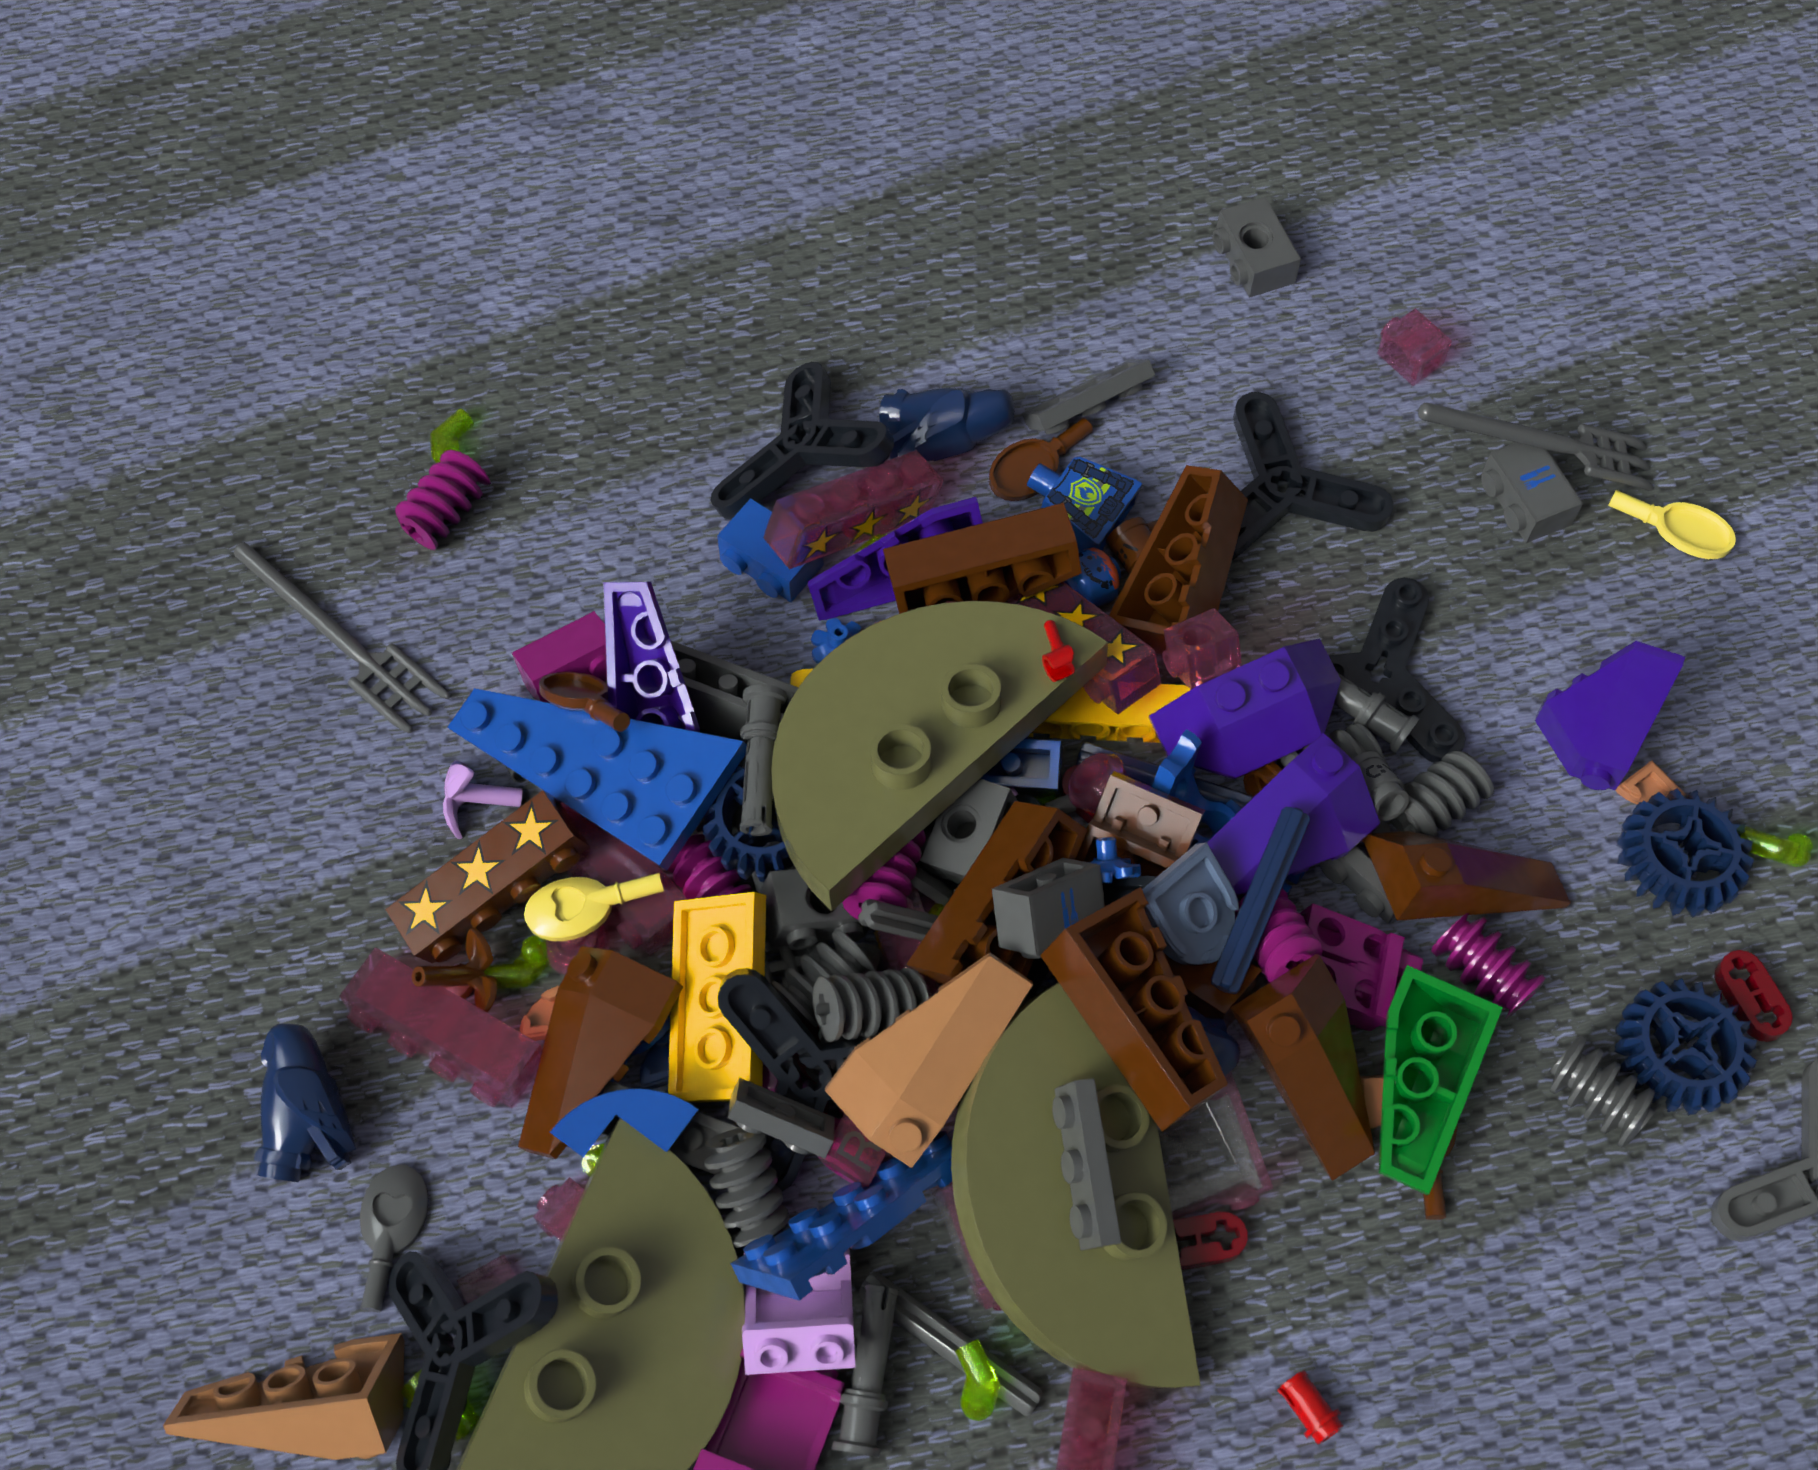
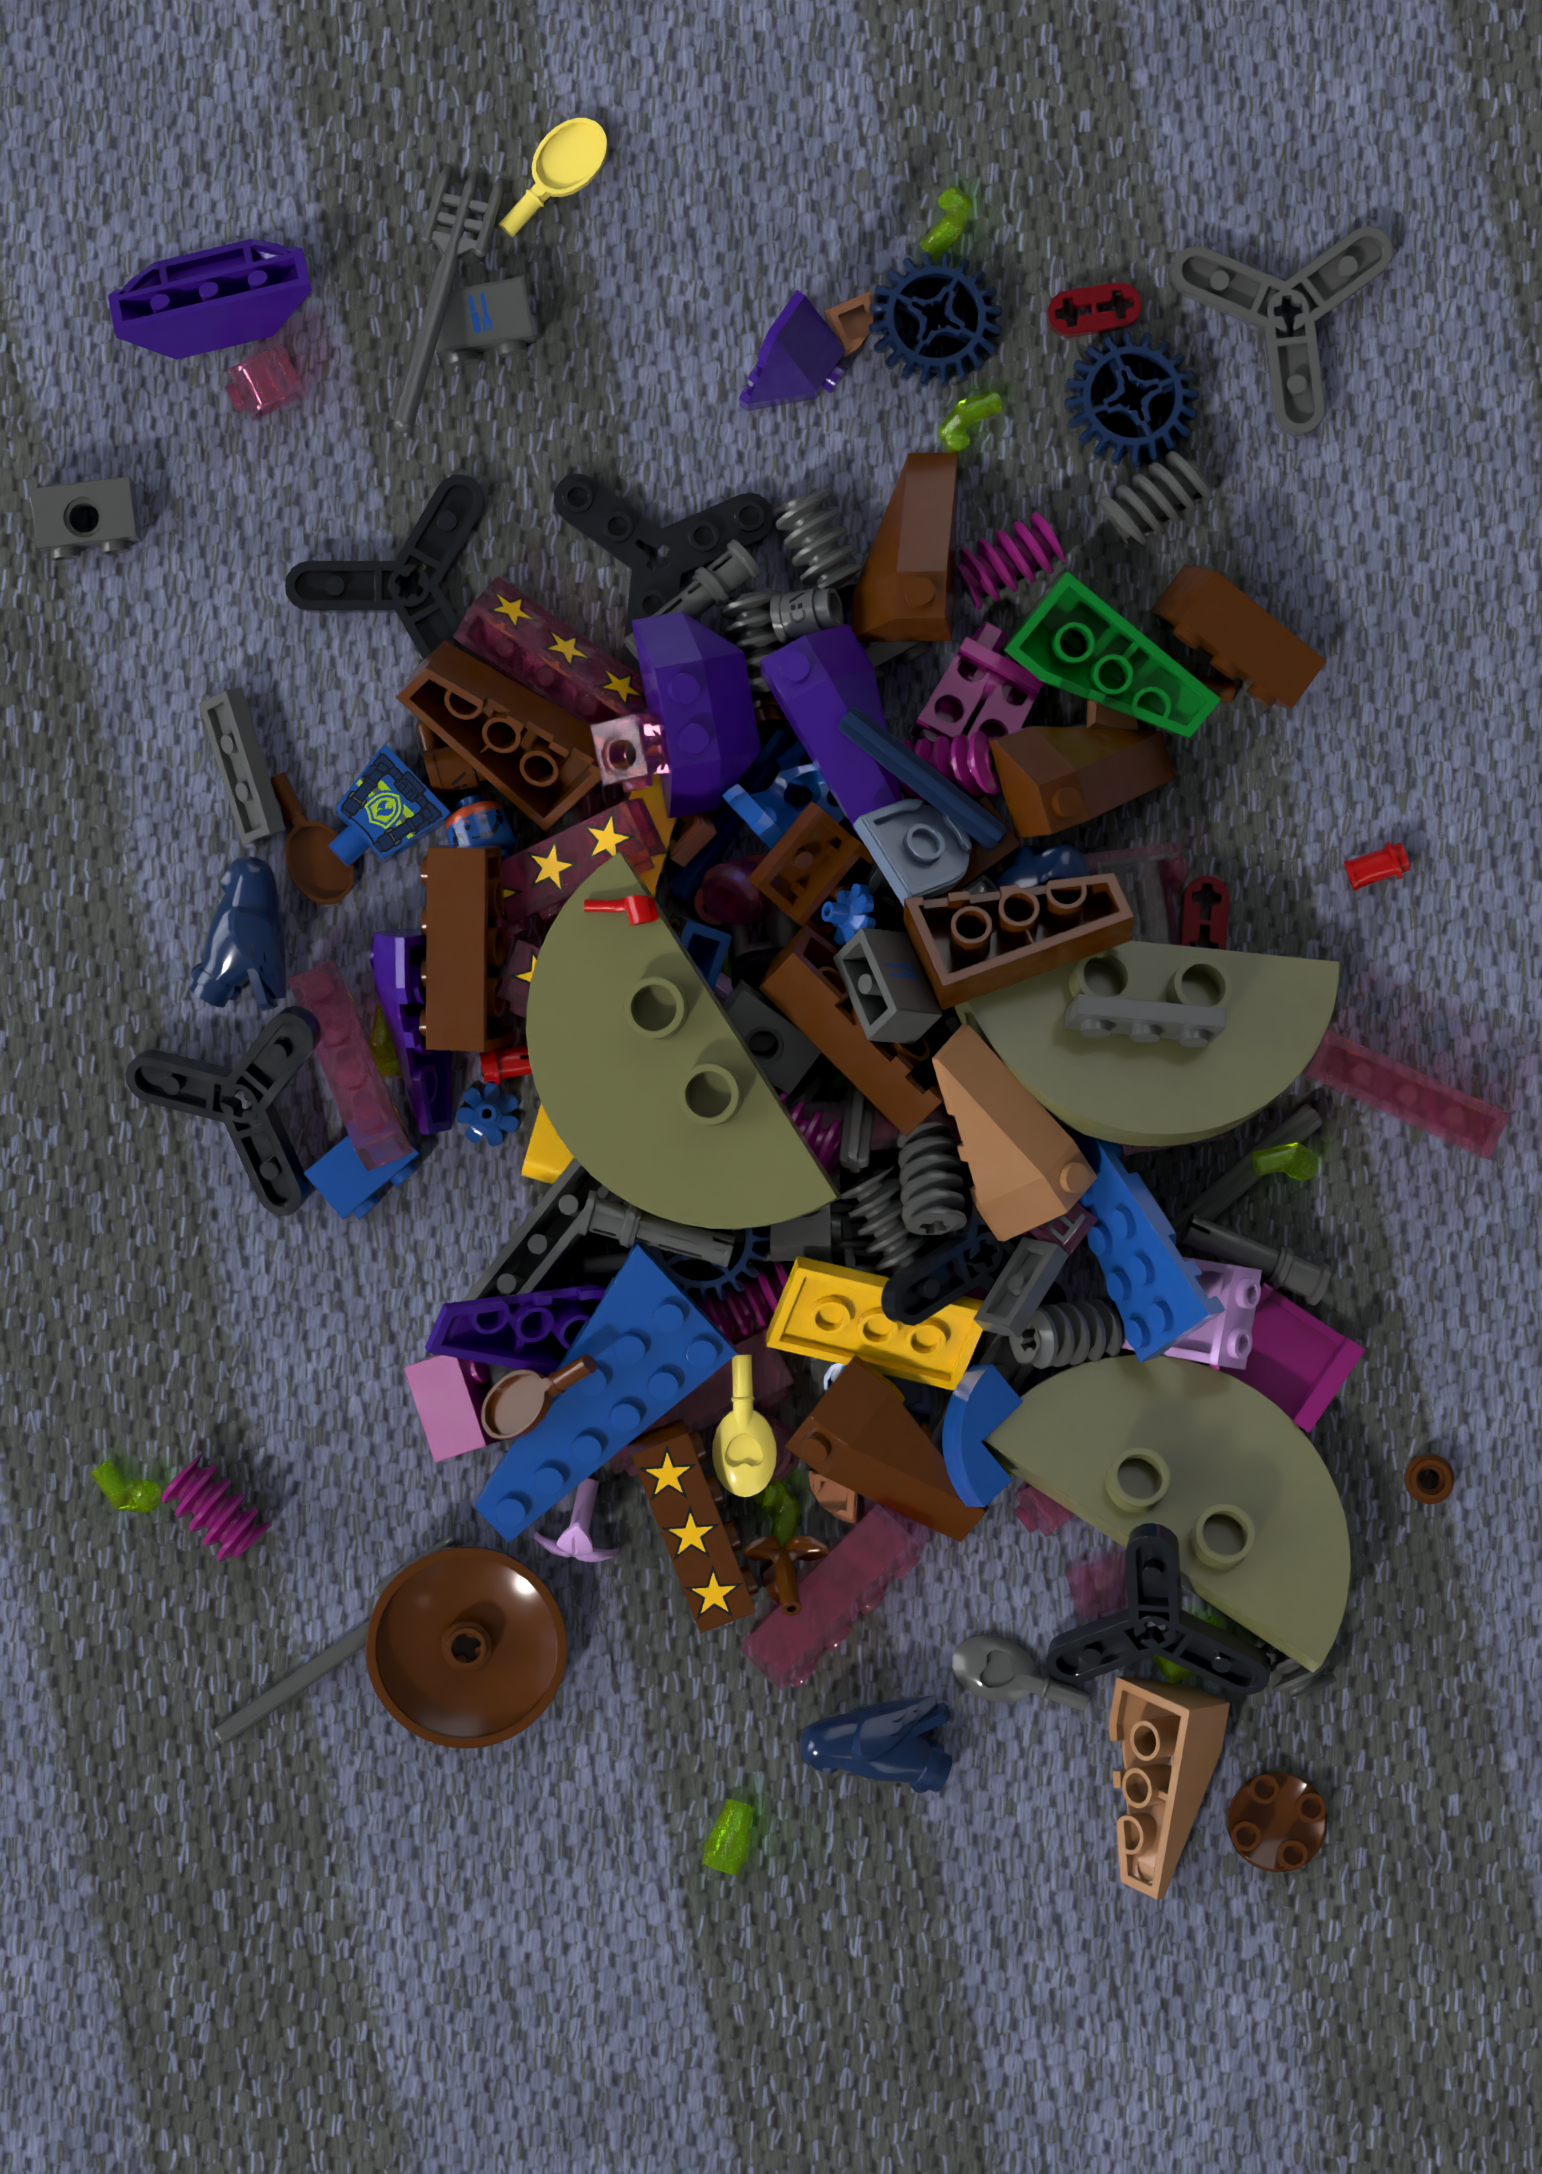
camera: 80 degrees left, 25 degrees up
none -> dark purple wedge [108,239,312,360]
none -> reddish brown dish [366,1546,567,1748]
none -> clear pink brick [453,577,648,744]
none -> nougat tile [670,811,717,868]
none -> clear neon green cone [700,1798,755,1877]
none -> clear neon green arm [937,390,1002,453]
none -> reddish brown wedge [1149,564,1327,709]

